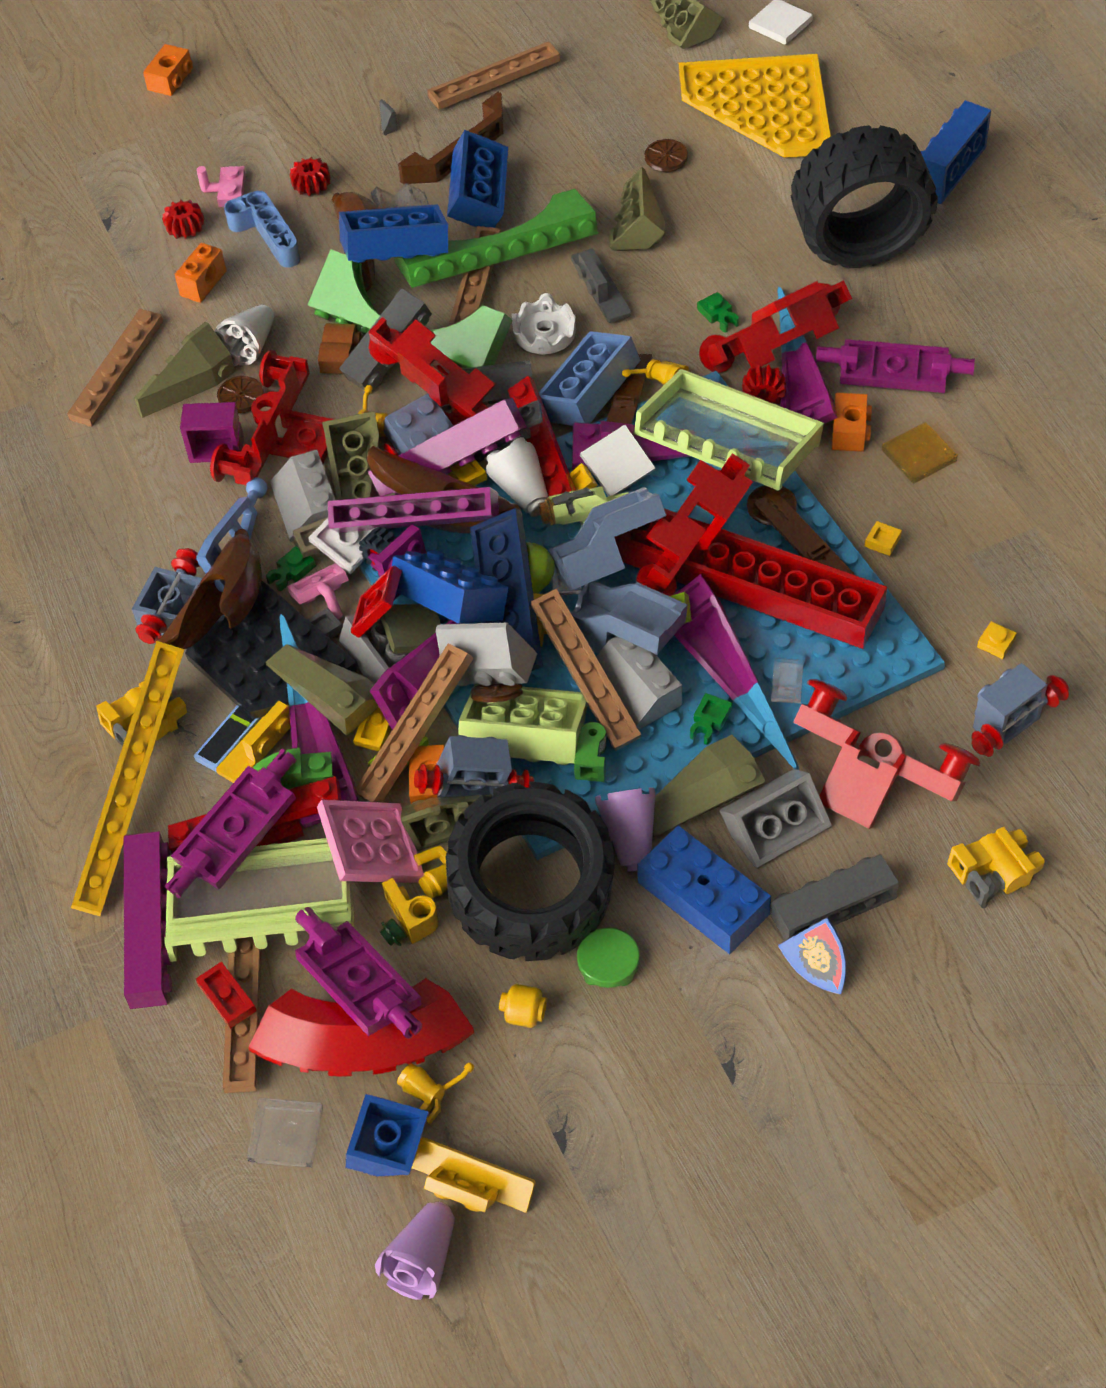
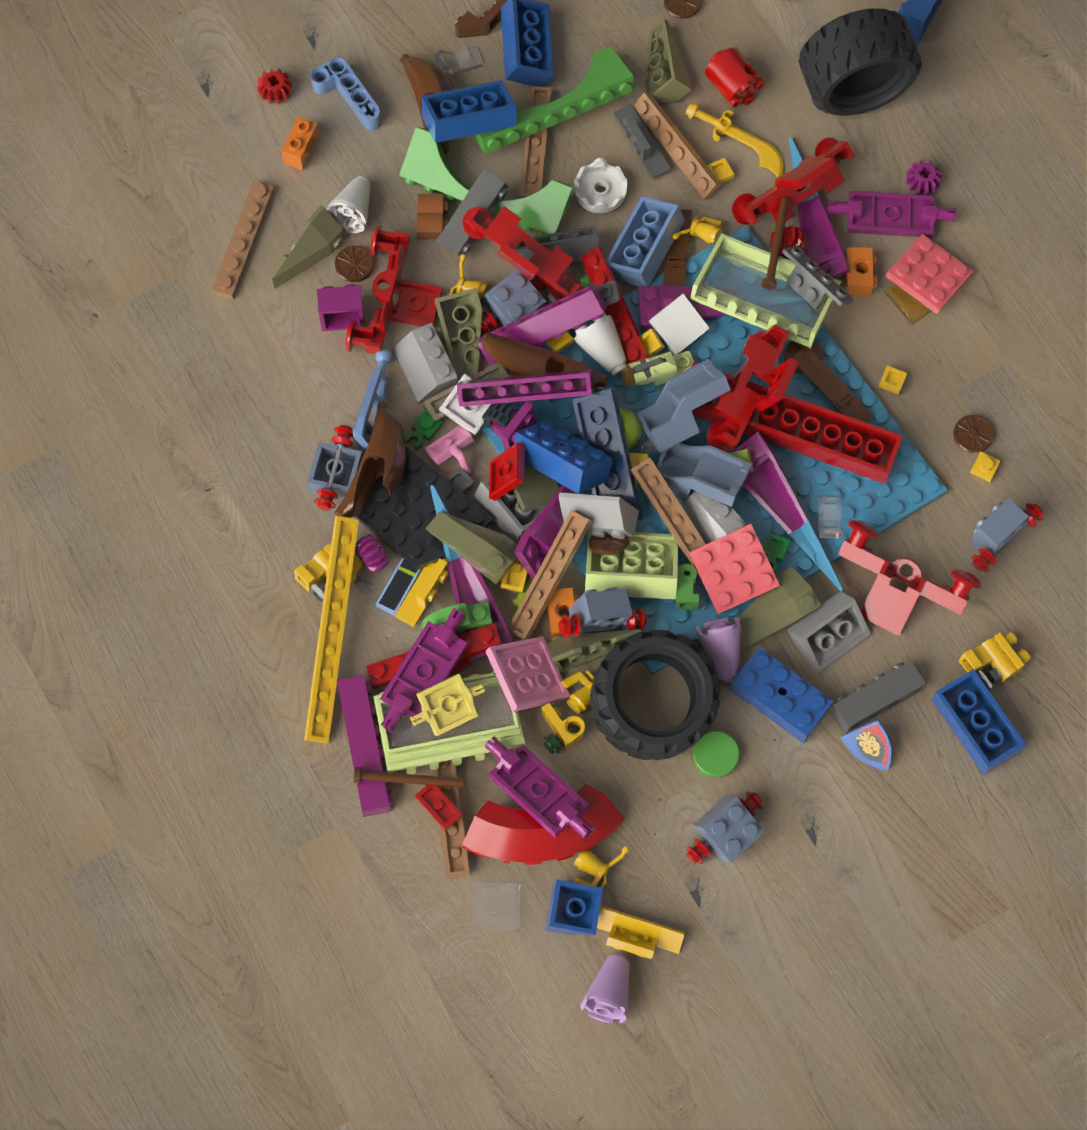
camera: 10 degrees left, 15 degrees up
bright pink plate [197,166,246,207] -> none
red gear [290,156,331,196] -> none
yellow head [499,984,547,1028] -> none
green plate [697,292,739,333] -> none
none -> reddish brown bar [354,767,467,787]
none -> magenta gear [355,534,389,574]
none -> light yellow plate [410,674,485,736]
none -> medium nougat plate [633,92,721,199]
none -> yellow sword [685,103,784,178]
none -> sand blue brick [686,791,765,865]
none -> coral plate [689,524,780,614]
none -> red cylinder [705,47,766,108]
none -> yellow plate [706,158,734,184]
none -> reddish brown bar [761,196,789,290]
none -> dark grey bracket [782,246,854,309]
none -> coral plate [886,234,974,314]
none -> magenta gear [906,159,942,196]
none -> blue brick [932,669,1026,775]
none -> reddish brown wheel [953,415,994,453]

